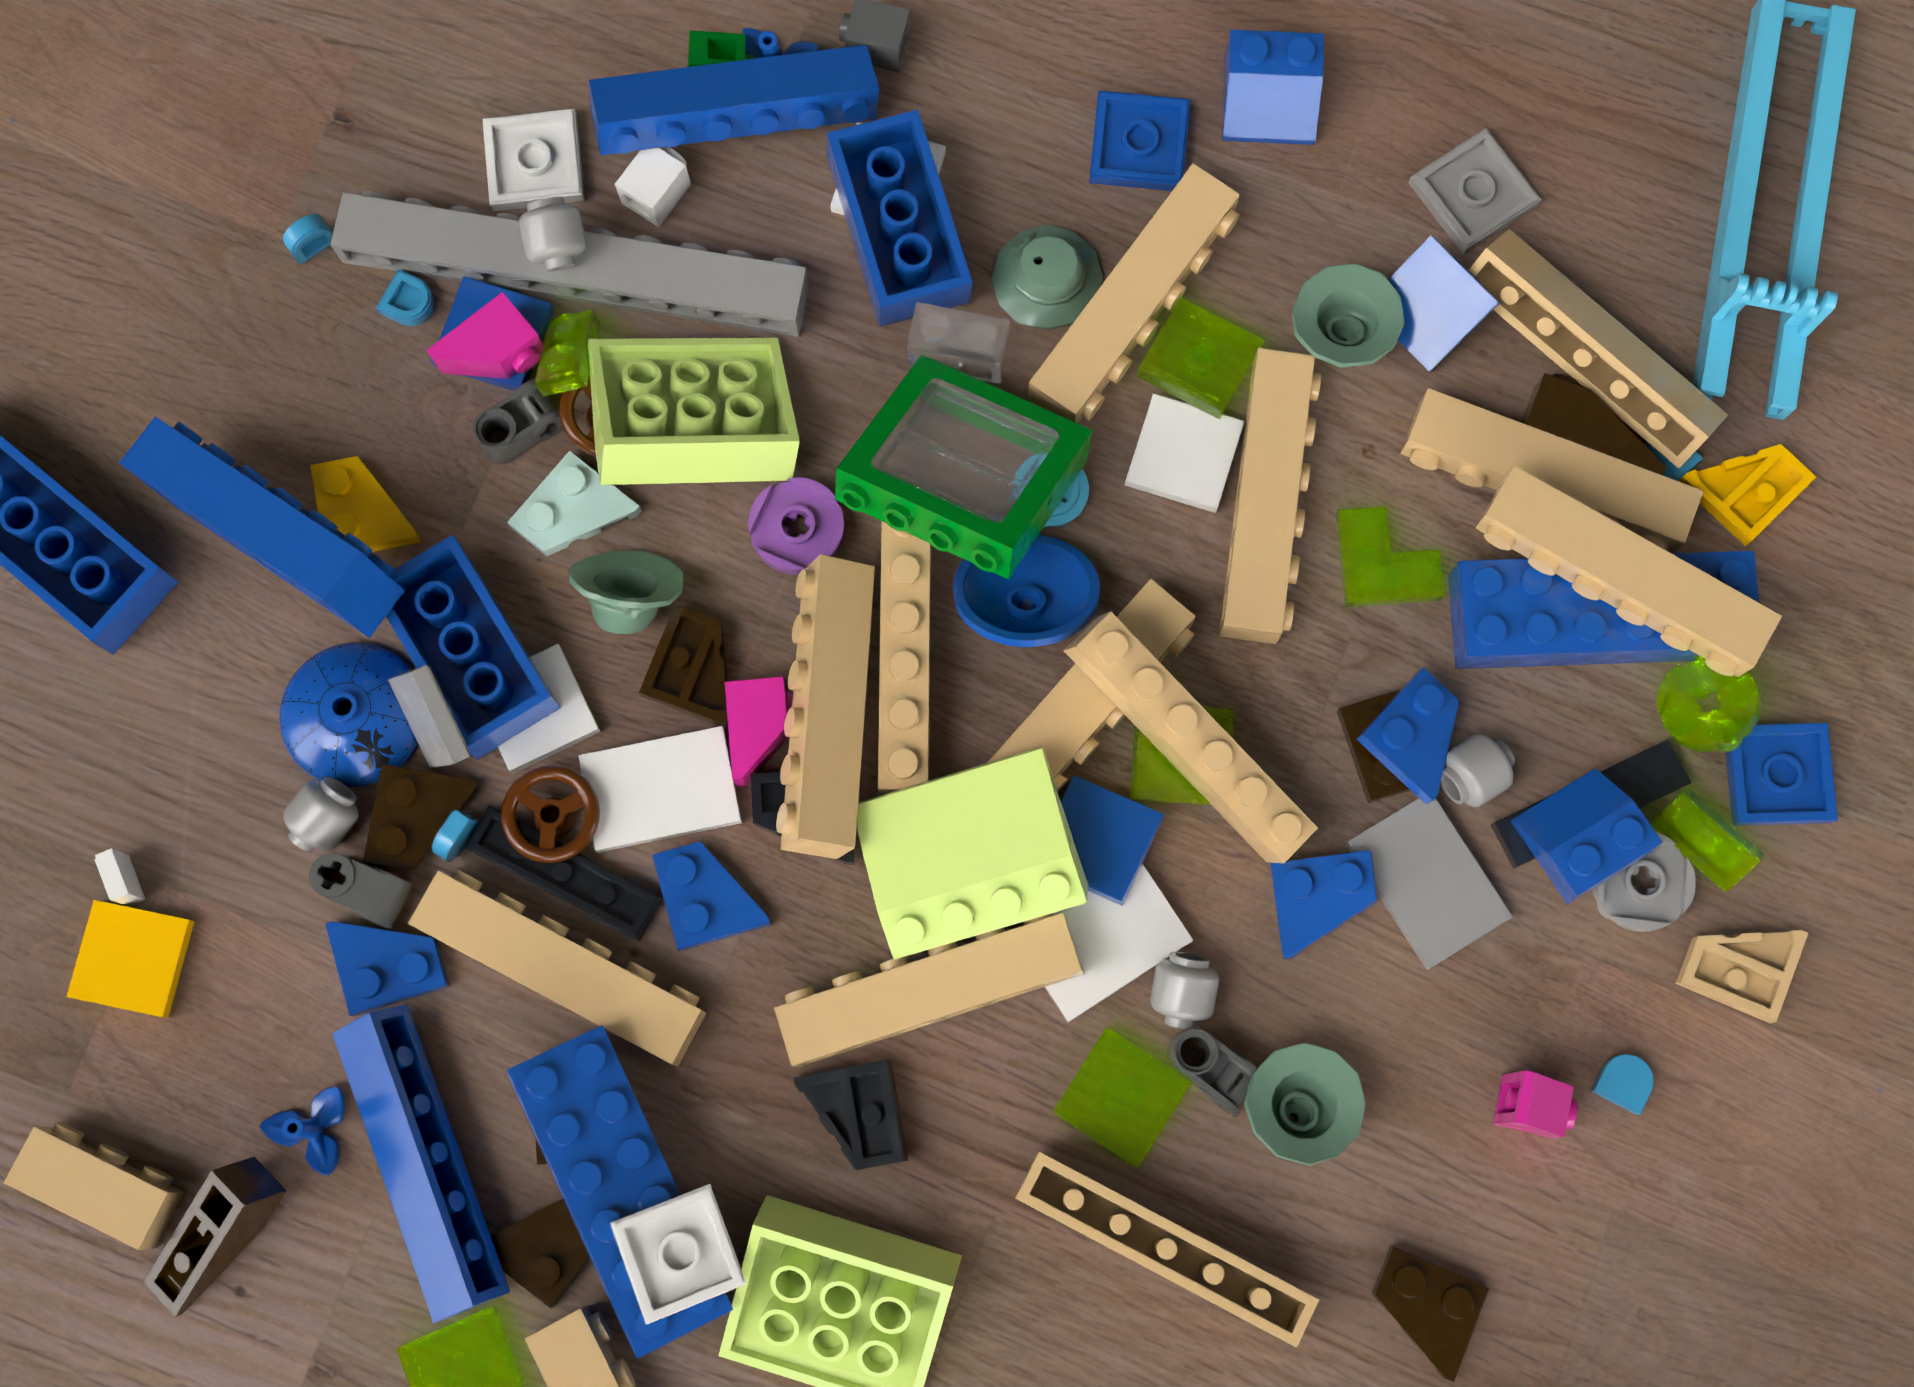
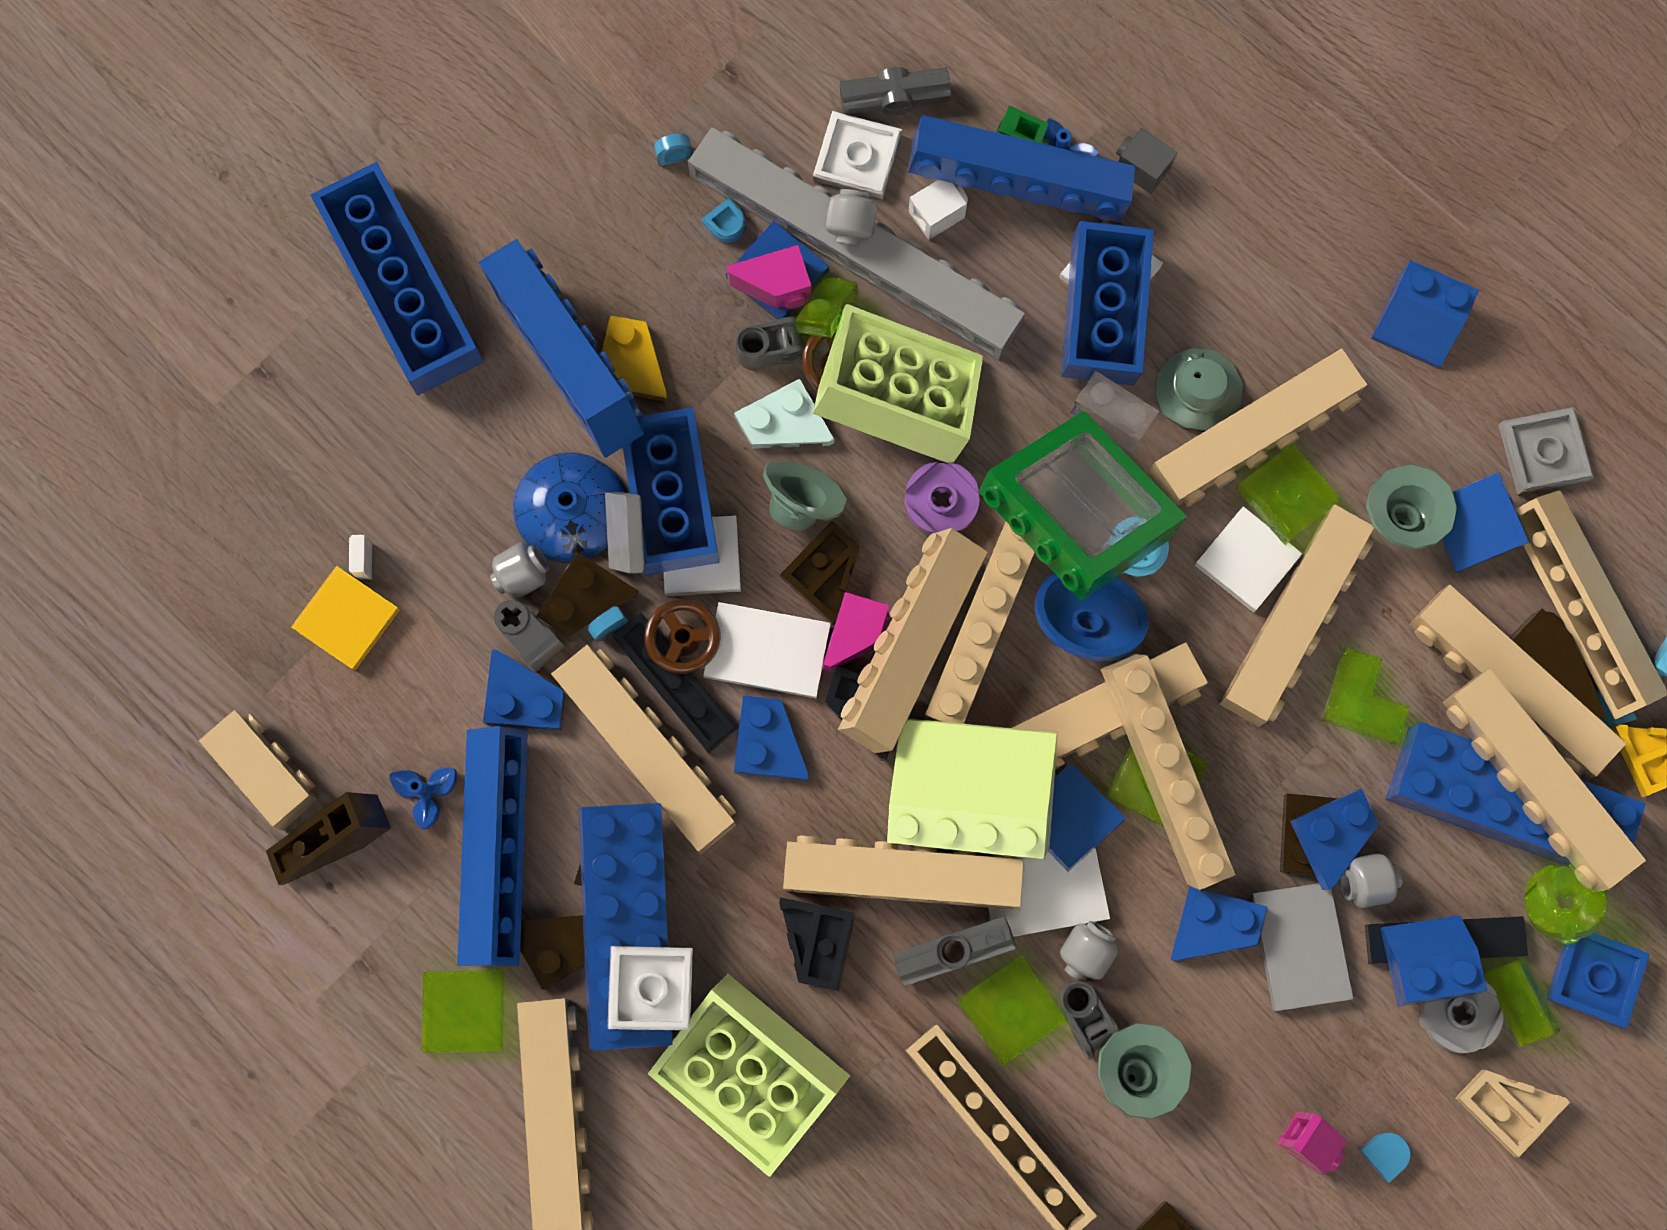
camera: 20 degrees right, 0 degrees up
blue tile [1089,91,1190,191] -> none
none -> dark grey piece [840,67,952,115]
none -> dark grey piece [893,916,1017,987]

